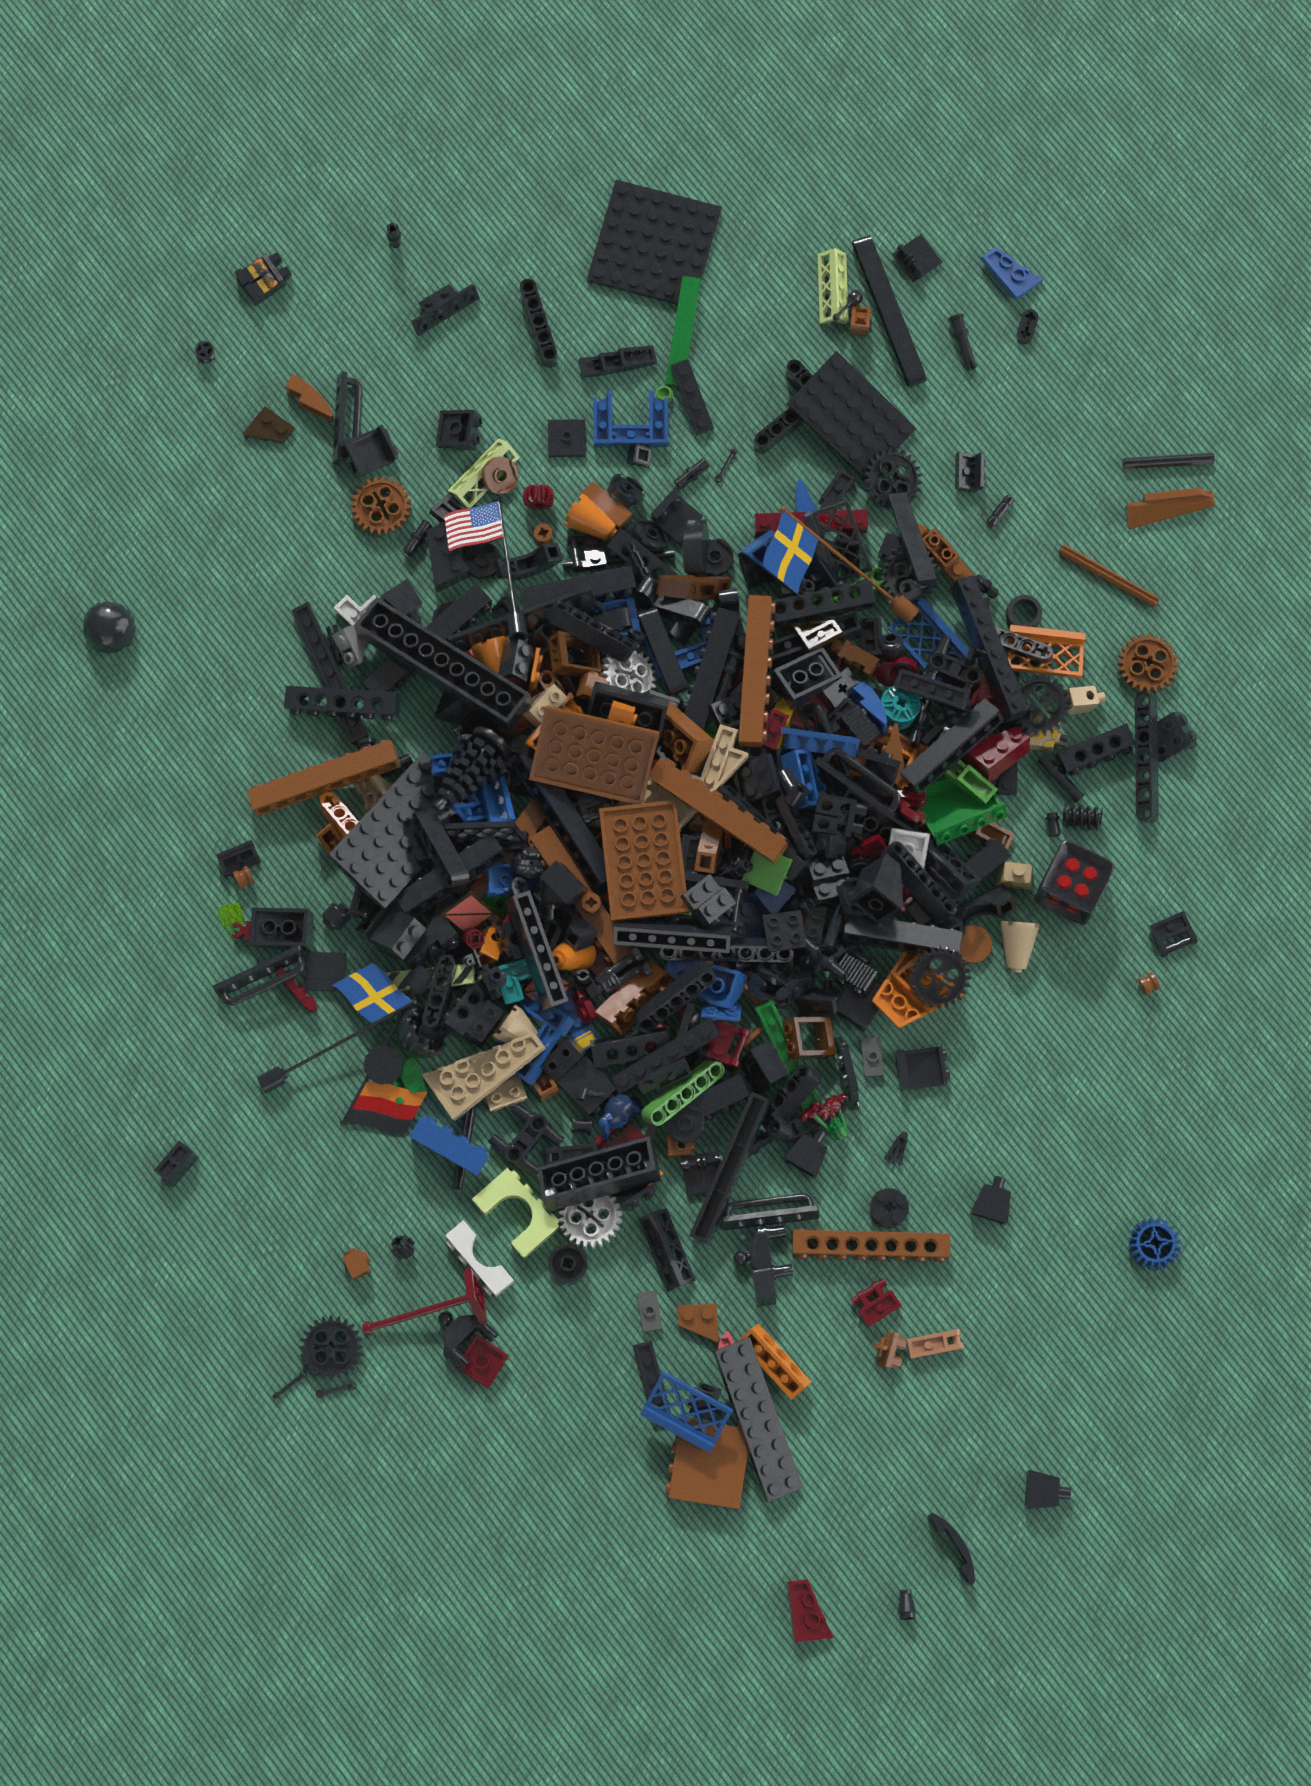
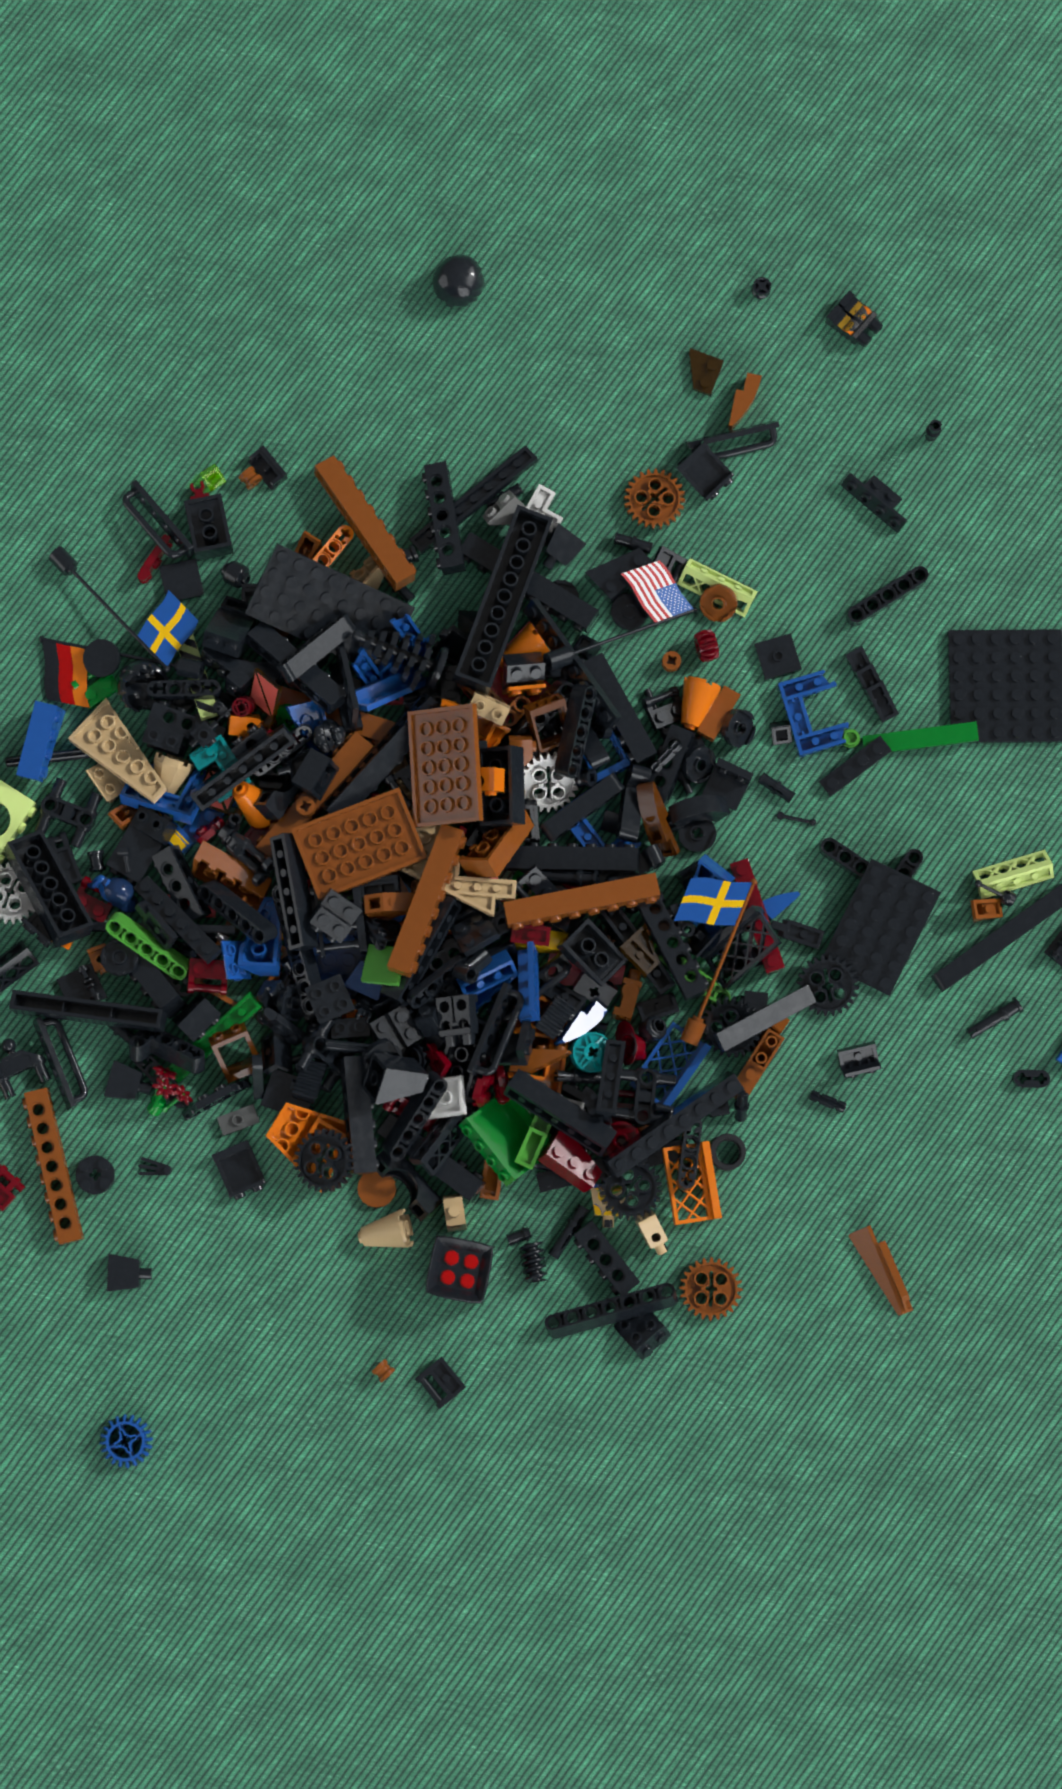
camera: 75 degrees right, 5 degrees up
black plate [435,410,482,451] -> none
black arch [493,543,563,581] -> none
dark orange axle [1059,544,1159,607] -> none
black axle [1122,453,1215,469] -> none
none -> black beam [252,1054,264,1100]

